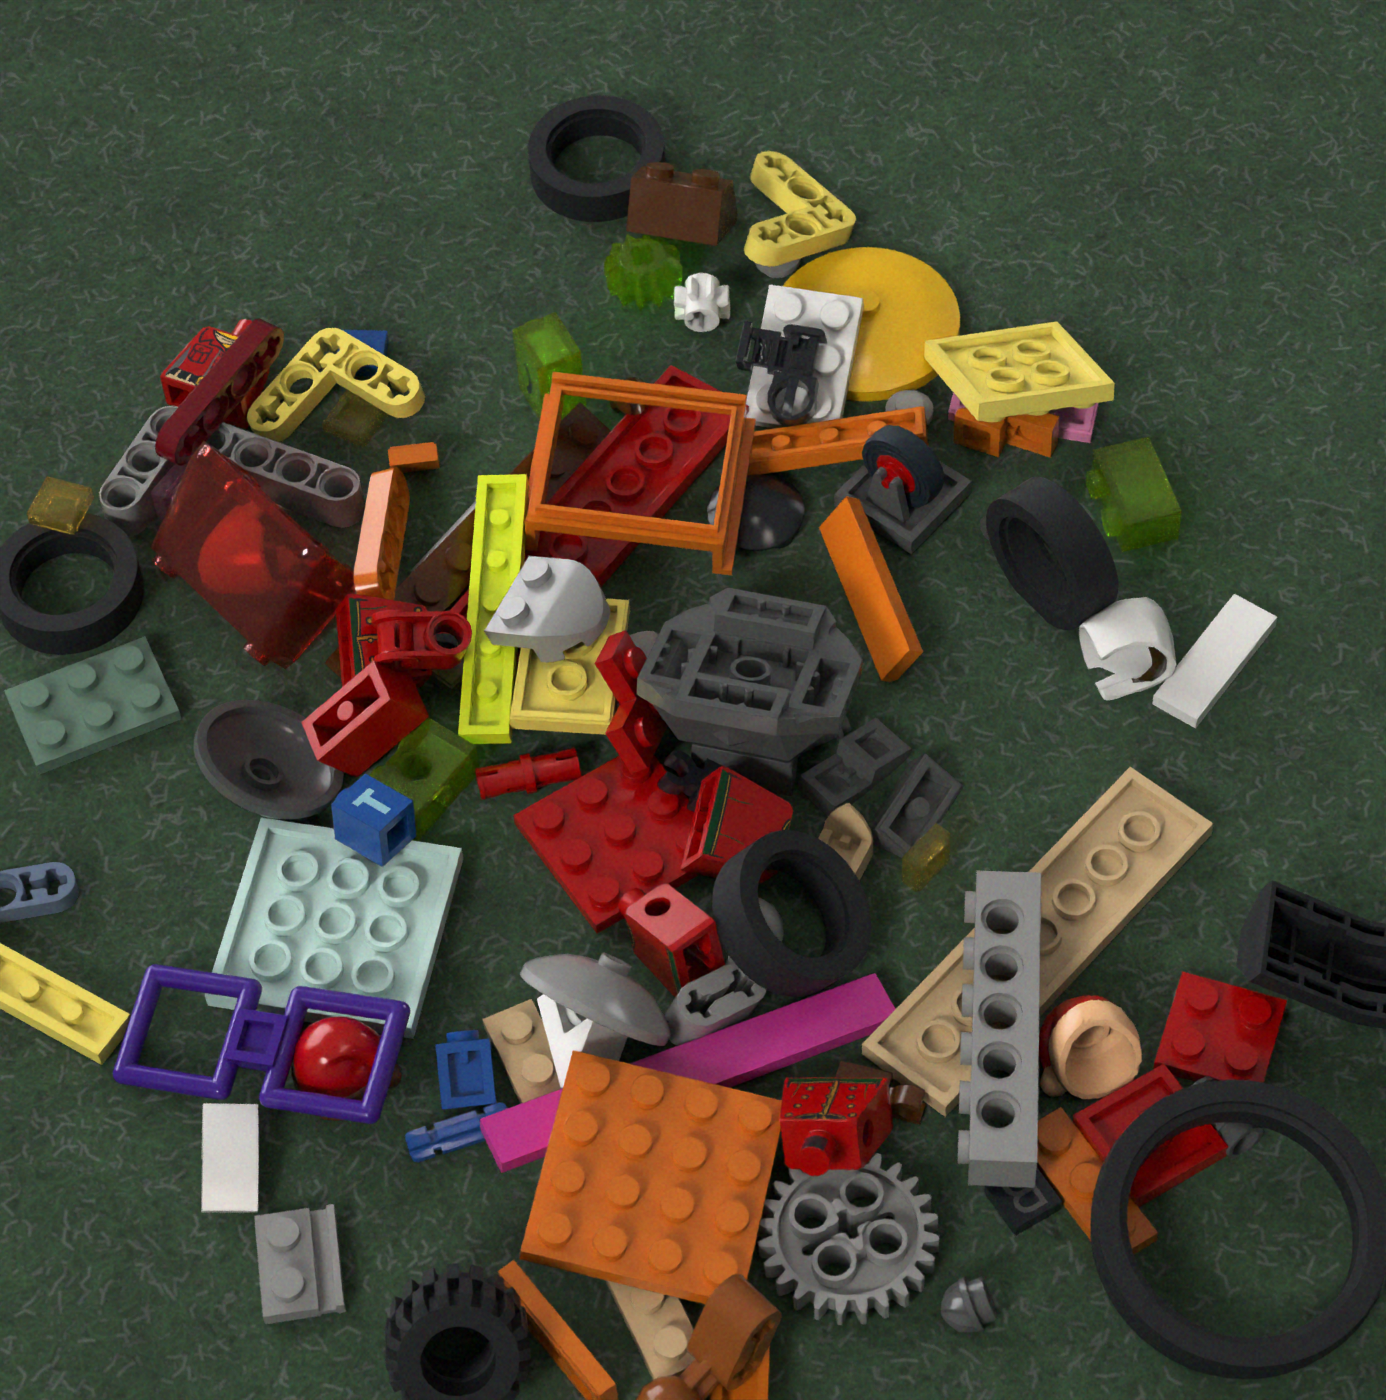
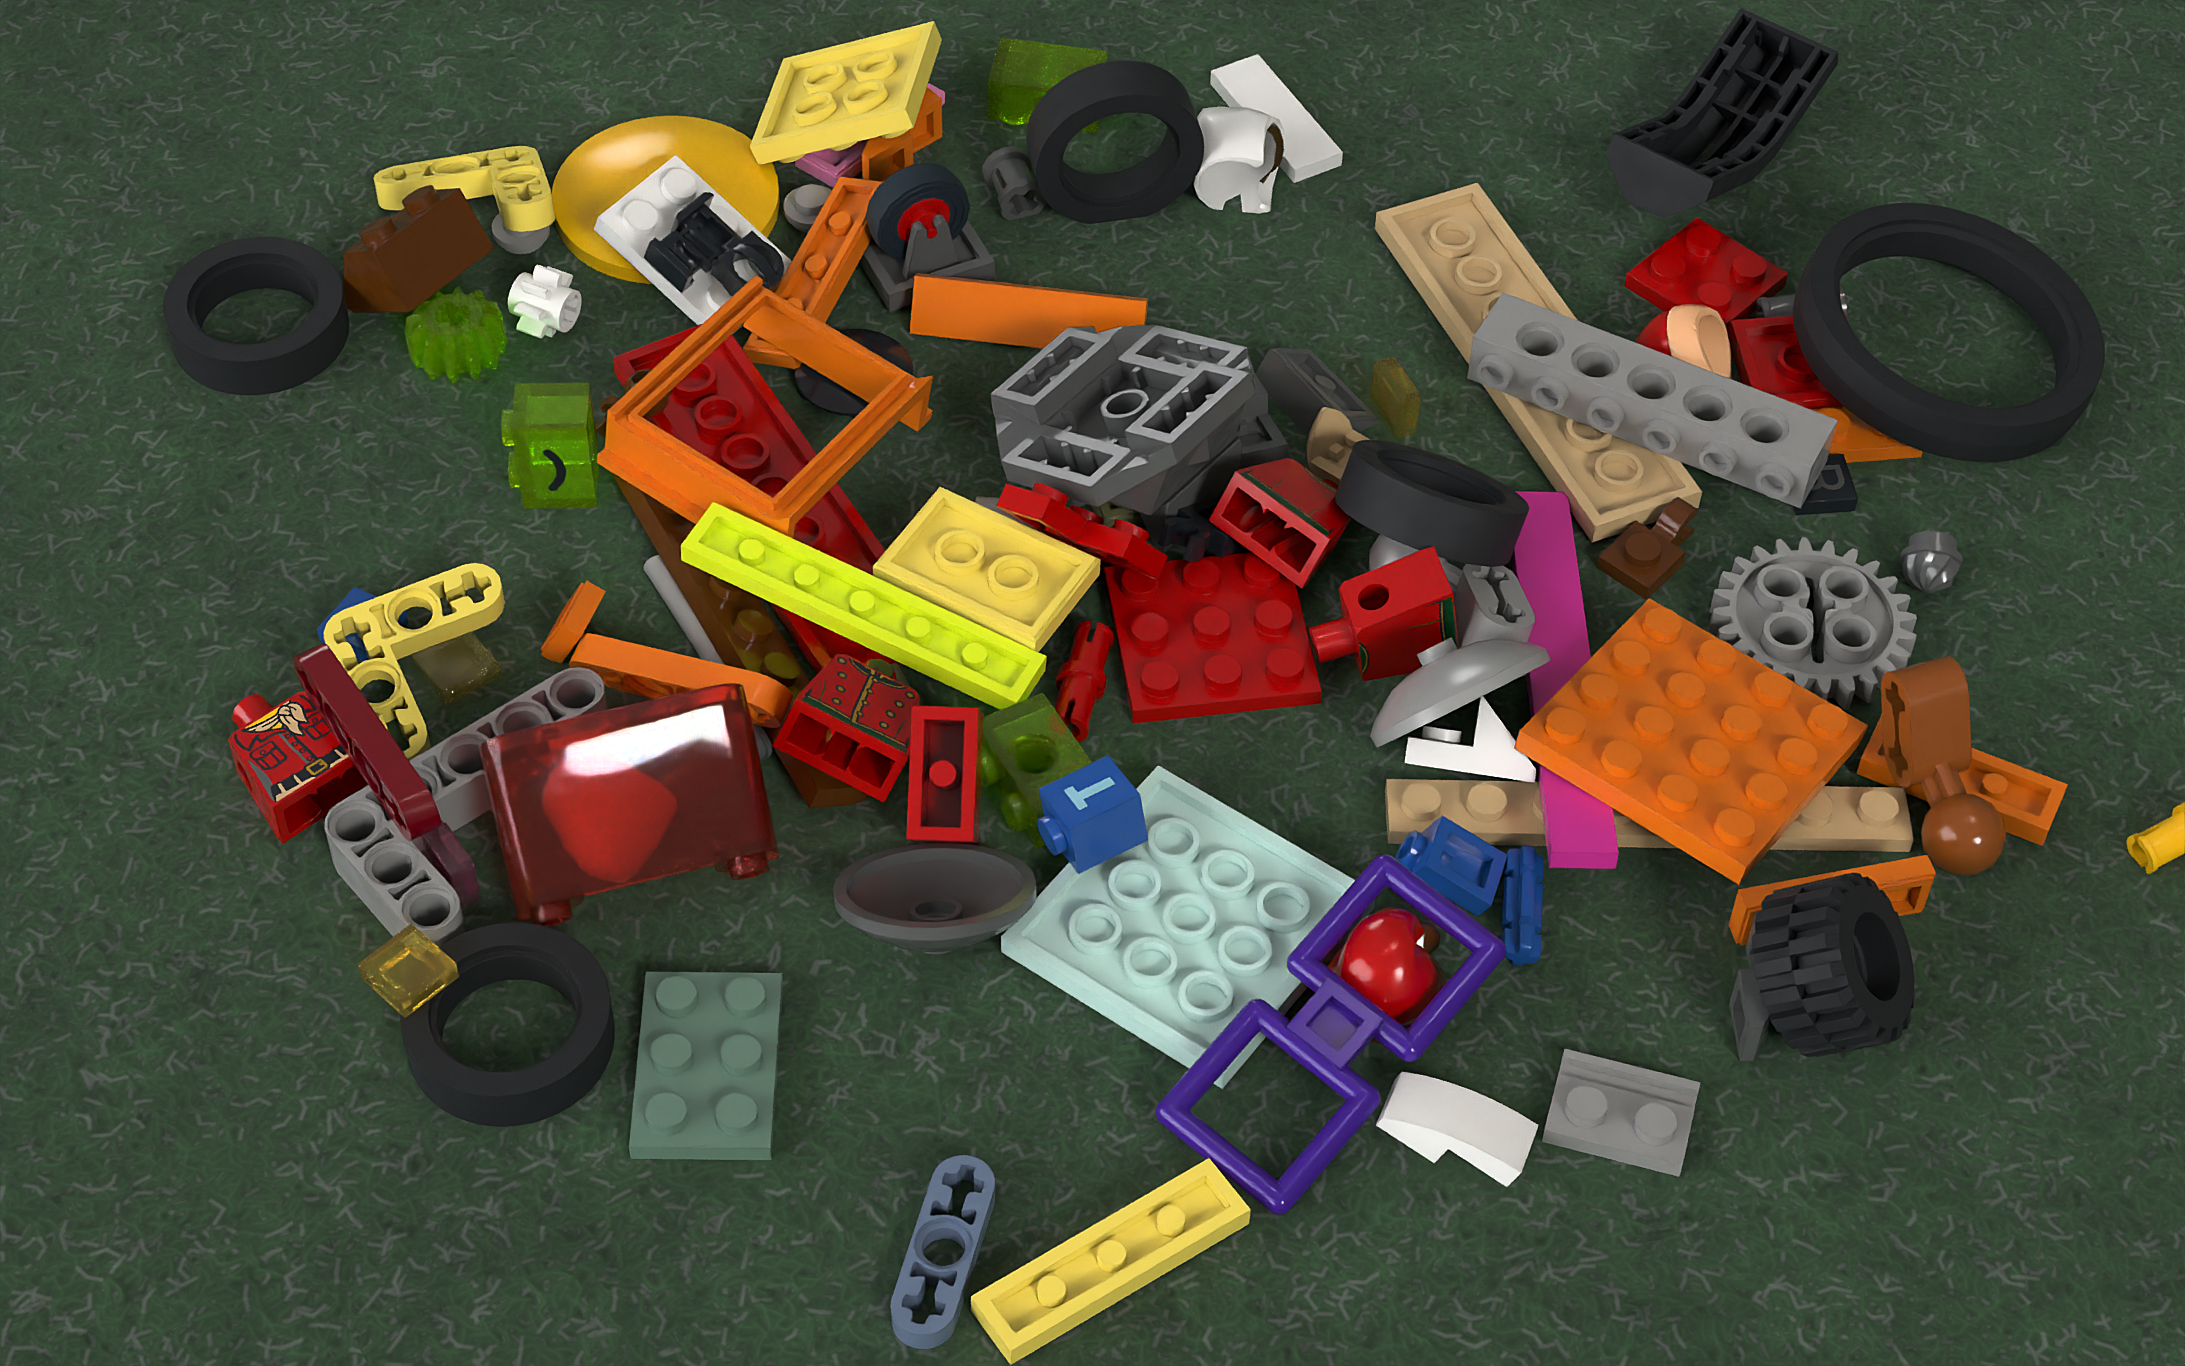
camera: 70 degrees left, 5 degrees down
red piece [371,609,472,672] -> none
light grey slope [484,556,610,663] -> none
red torso [780,1078,894,1176] -> none

